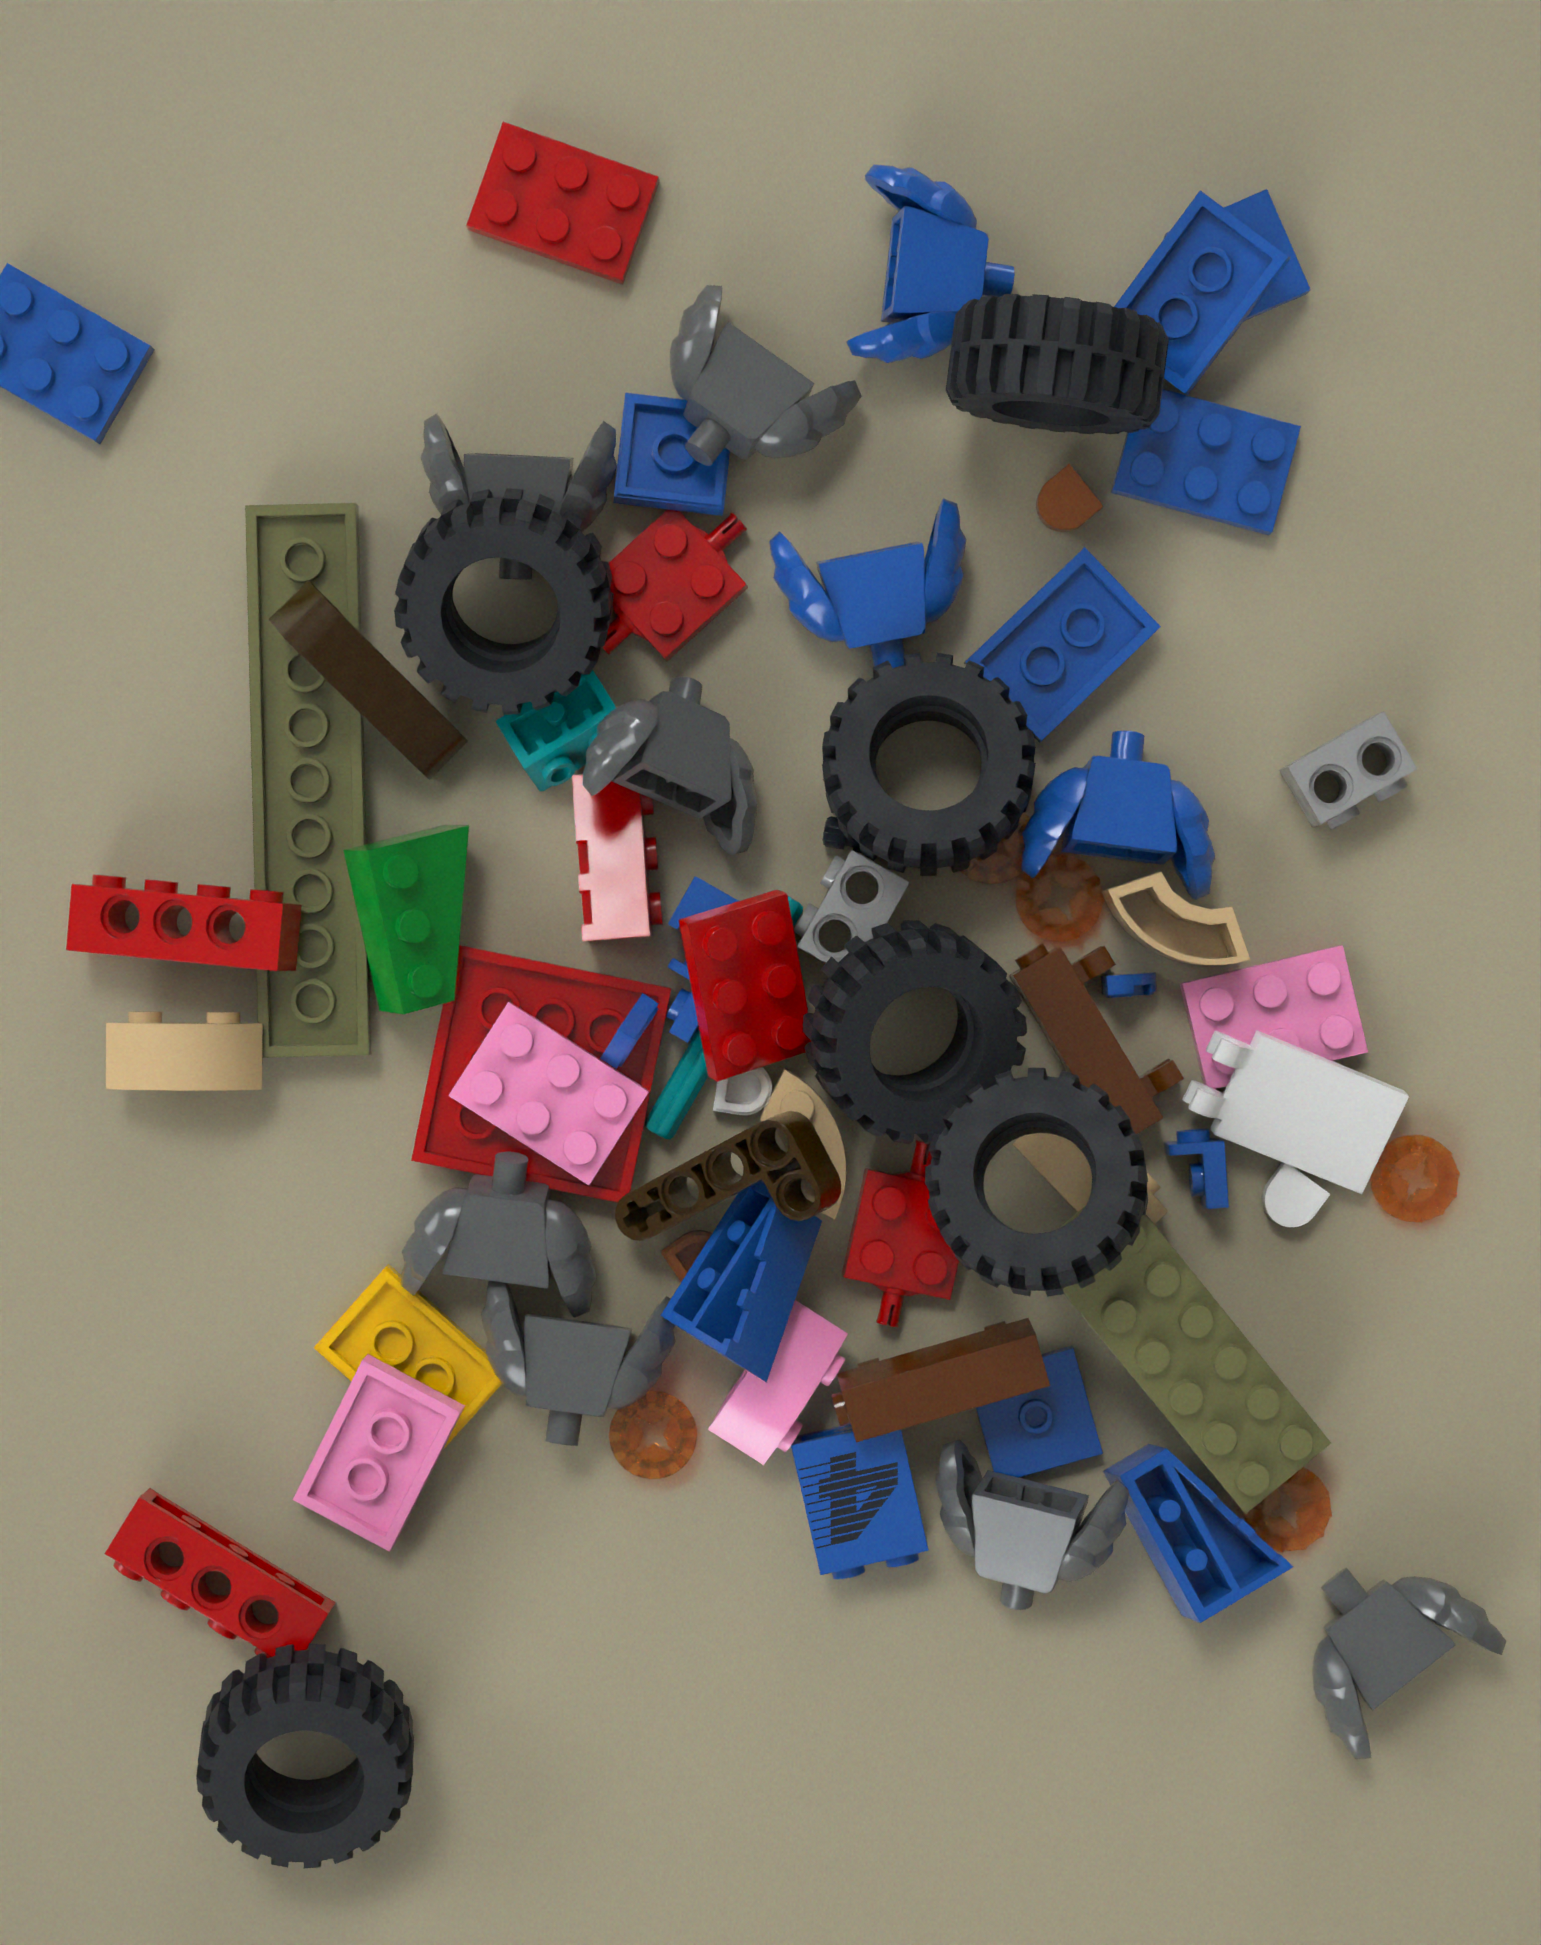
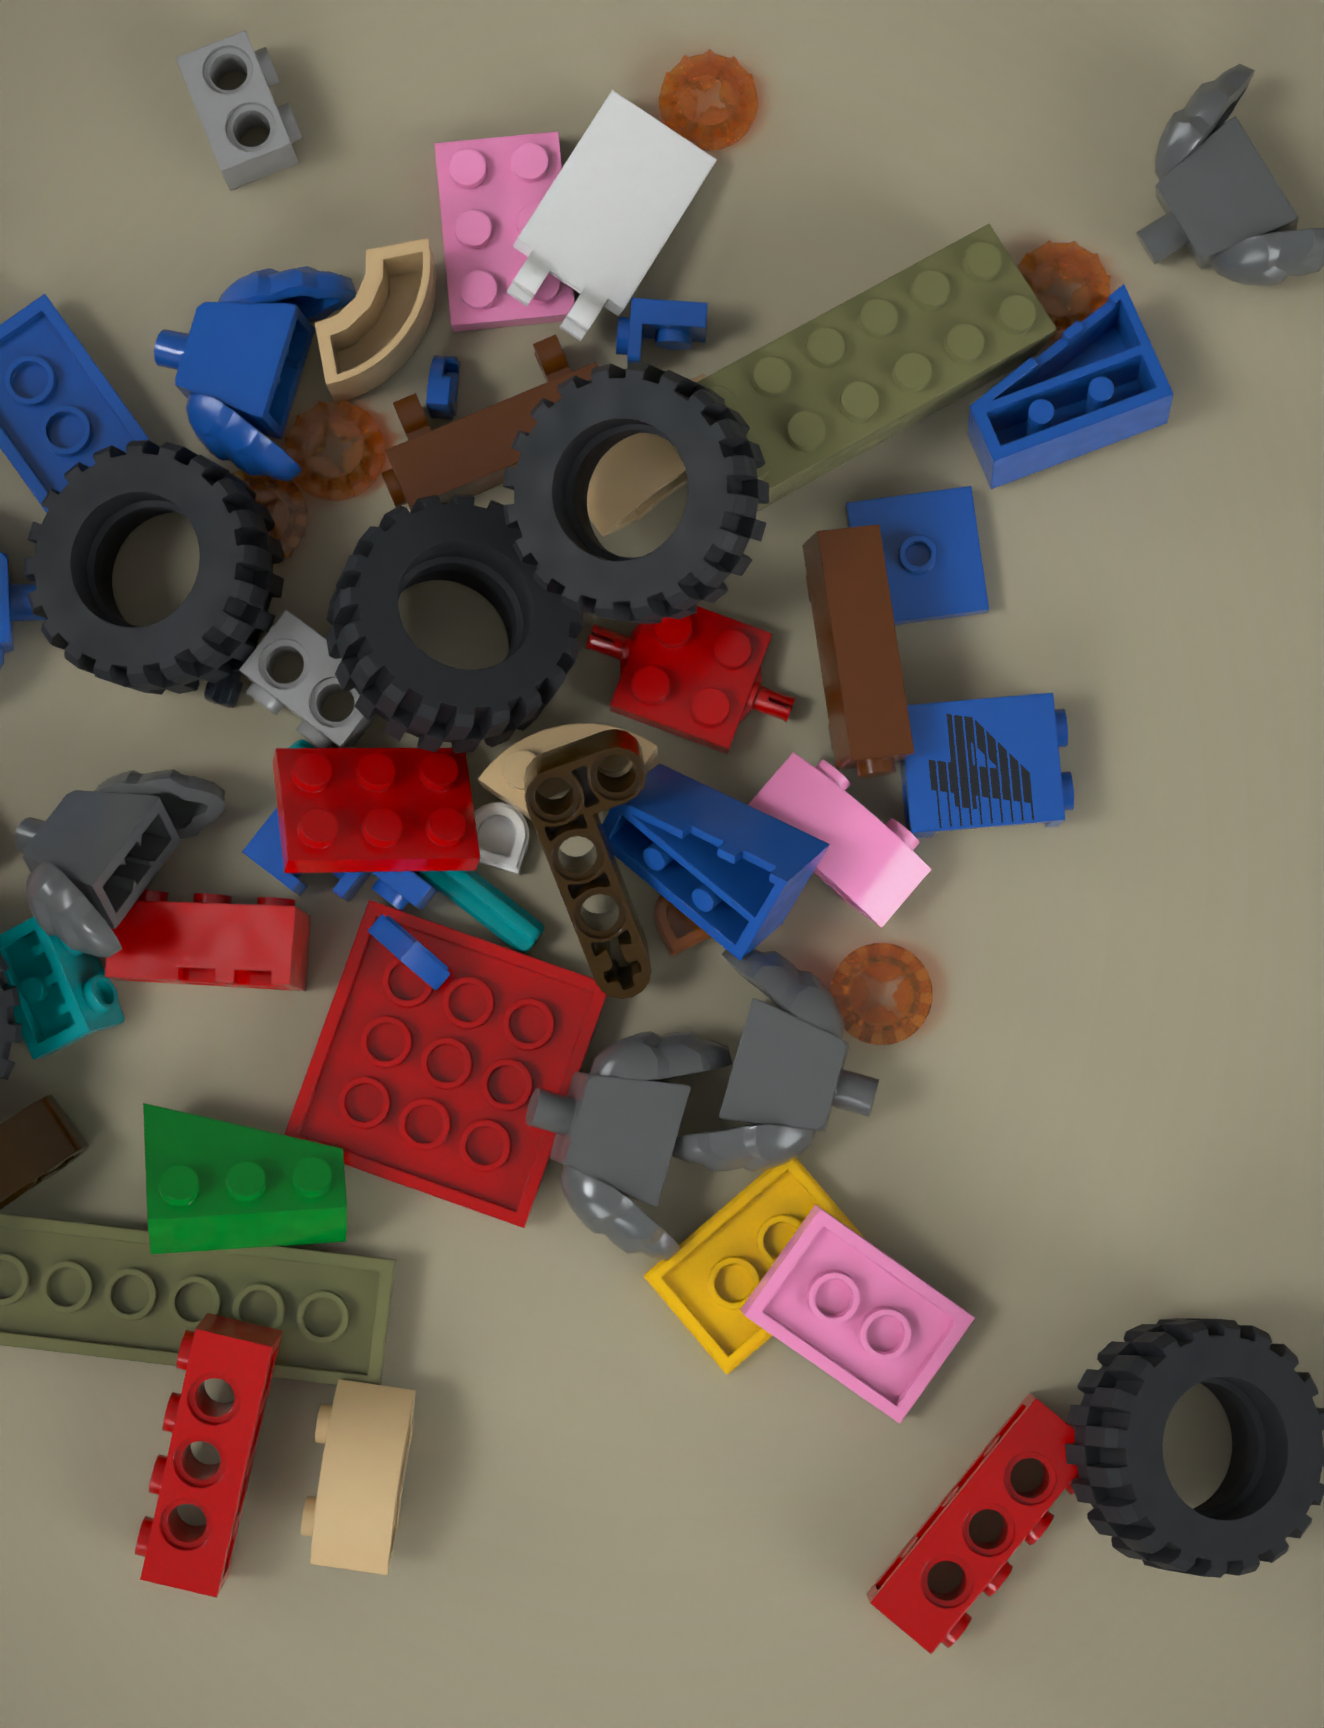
camera: 75 degrees left, 5 degrees down
bright pink plate [448,1002,649,1185] -> none
dark grey torso [936,1439,1129,1610] -> none
white tile [1262,1162,1330,1227] -> none

